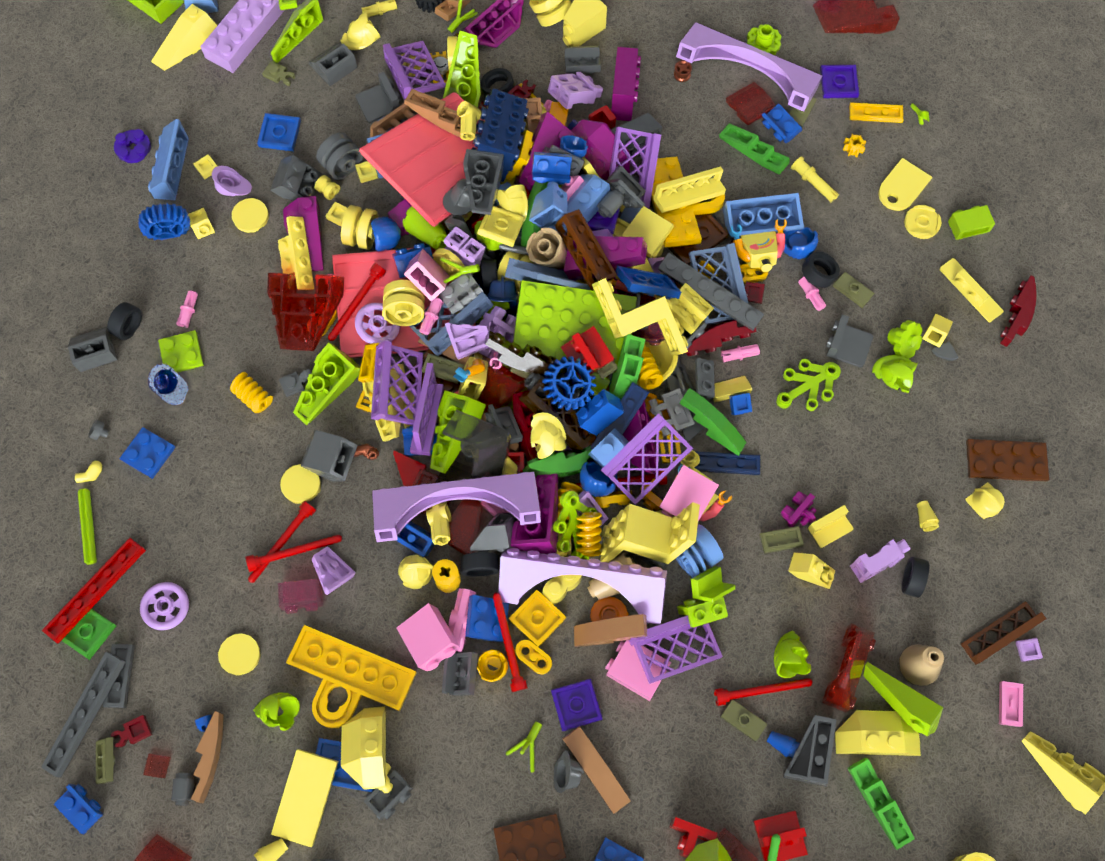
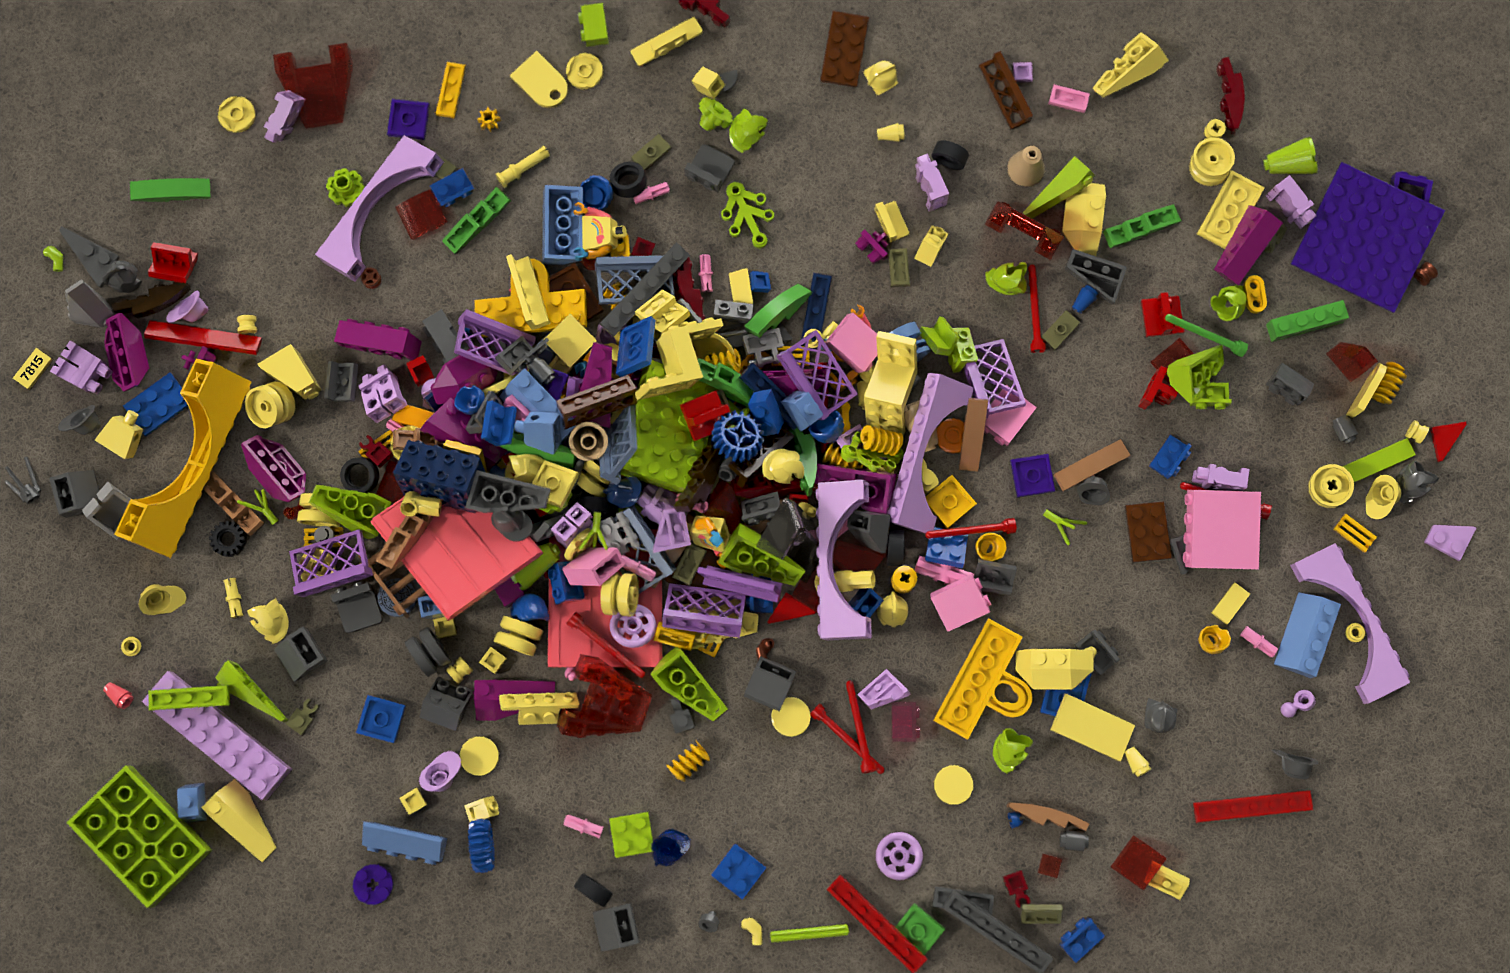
camera: 85 degrees left, 10 degrees up
yellow plate [515,640,552,675] -> none
lime hand [911,104,930,125] -> none

